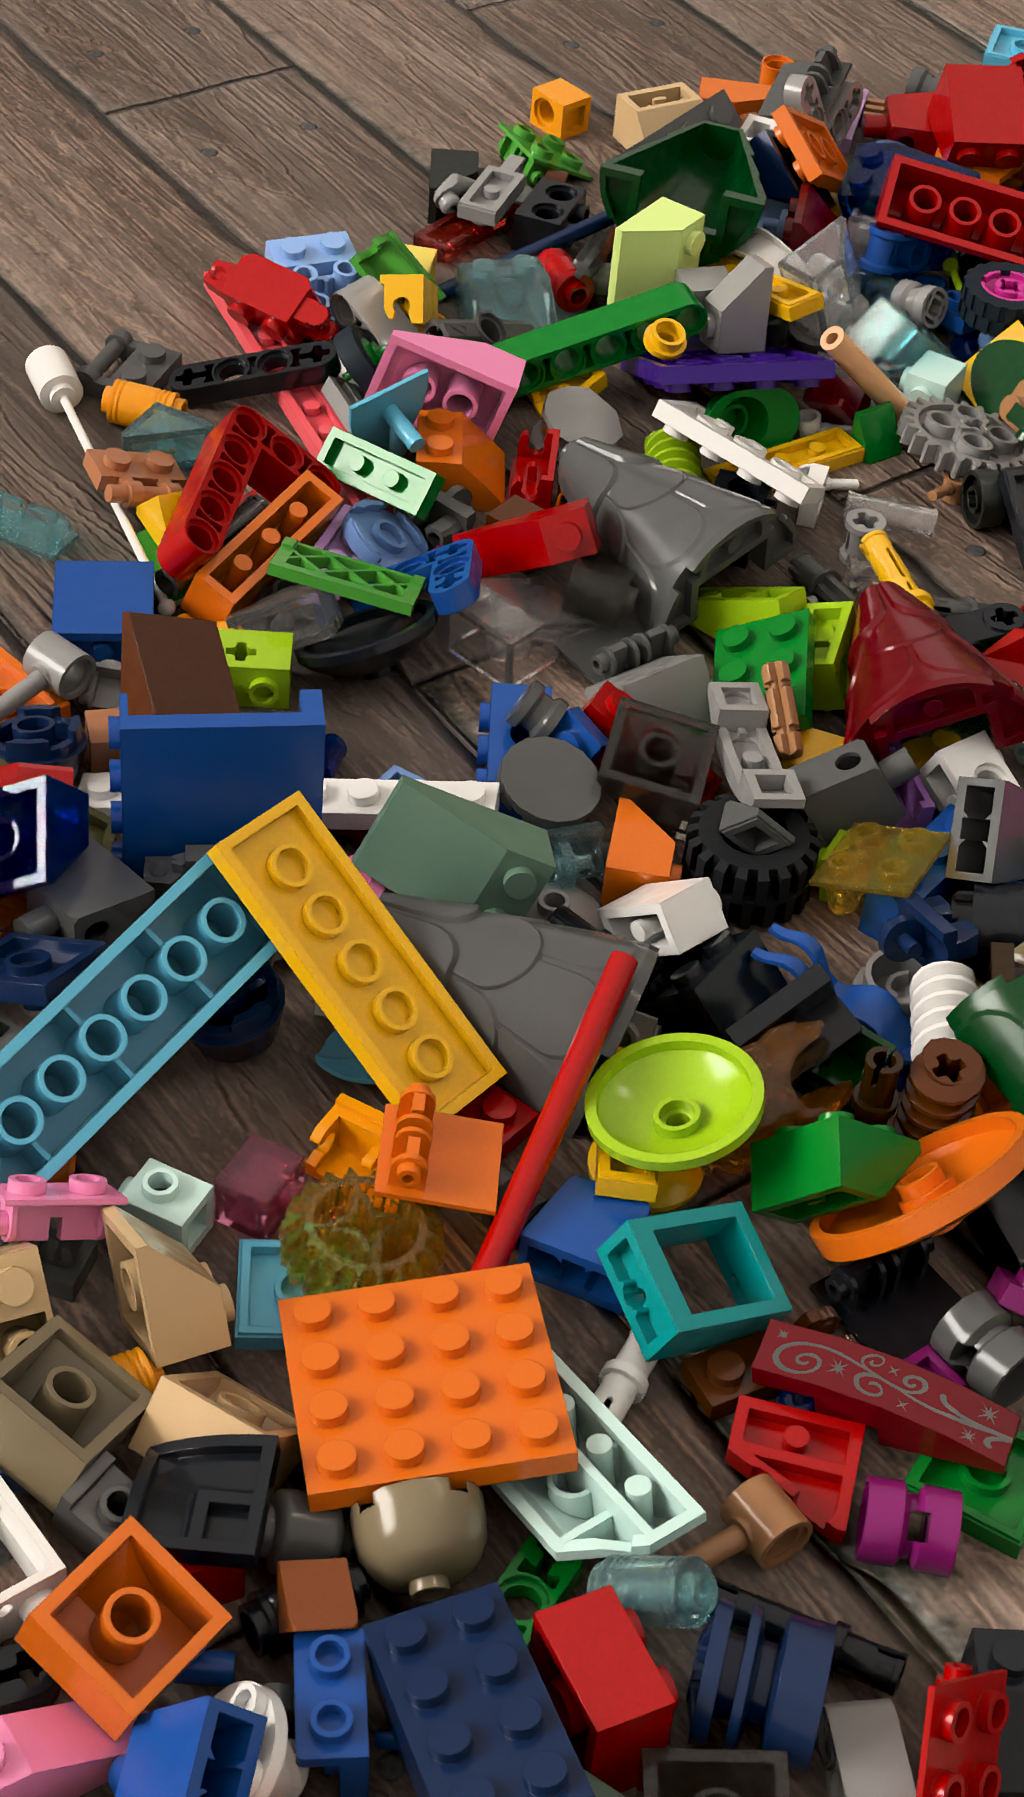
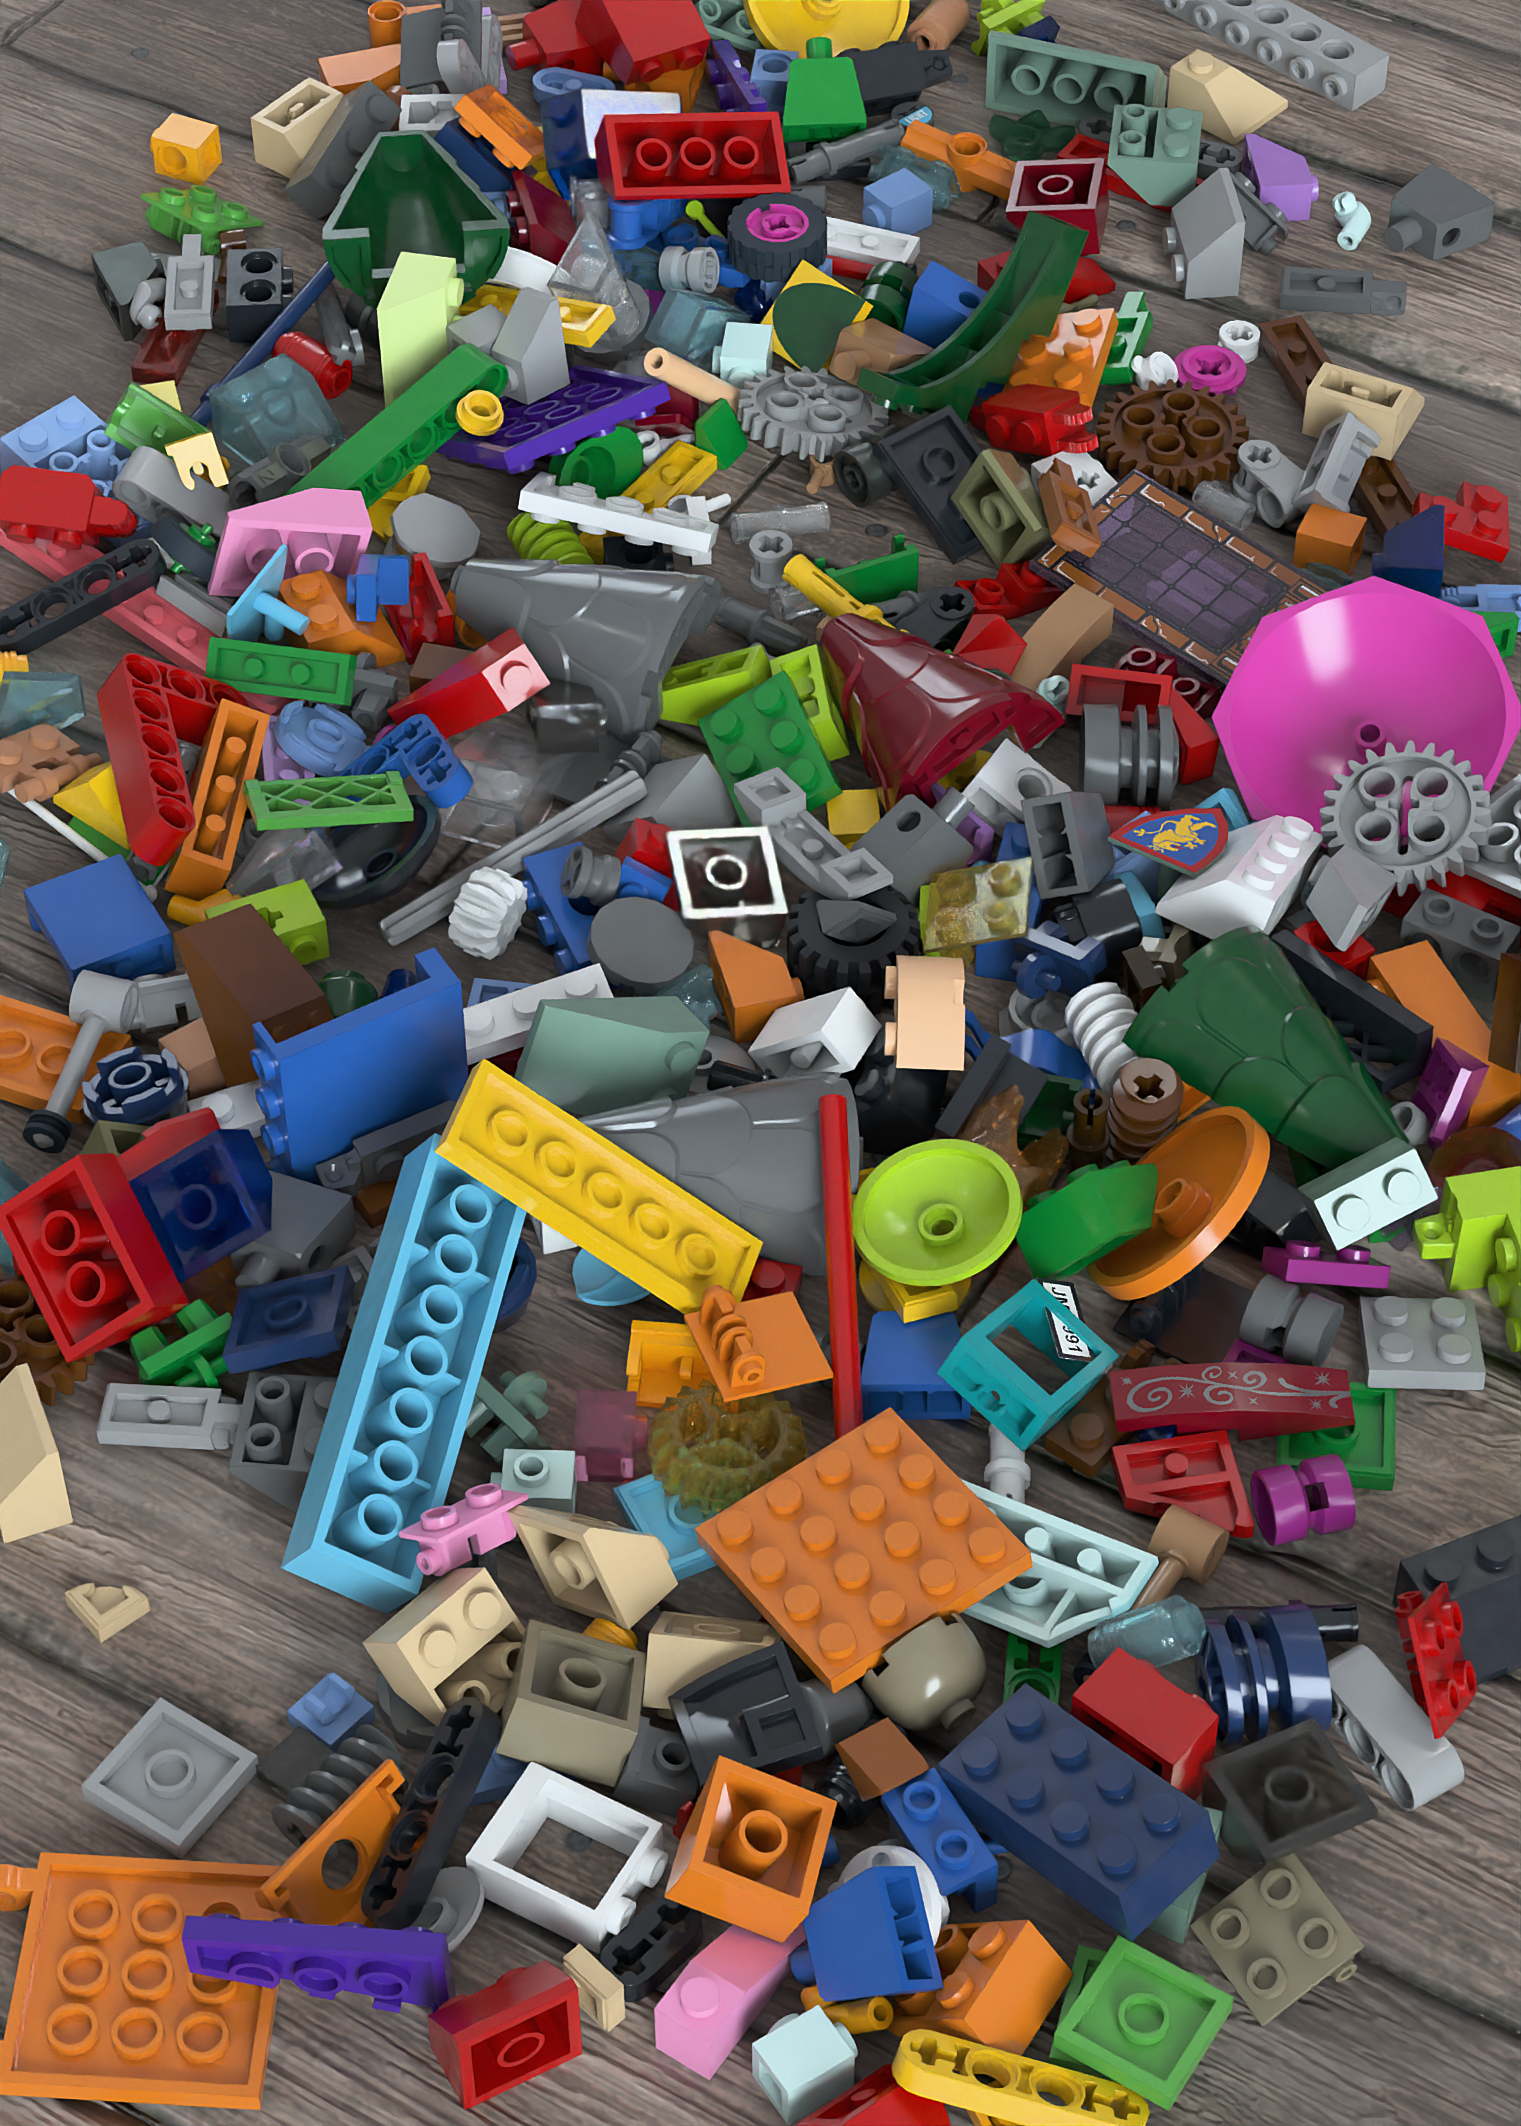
camera: 20 degrees left, 5 degrees up
medium nougat axle [761,660,803,761] -> none
none -> blue bracket [347,554,409,622]
none -> light grey axle [378,770,647,947]
none -> white gear [448,866,527,960]
none -> sand green hips [464,1370,552,1469]
none -> green hinge [812,533,919,605]
none -> light nougat brick [884,955,965,1071]
none -> sticker [1036,1277,1095,1362]

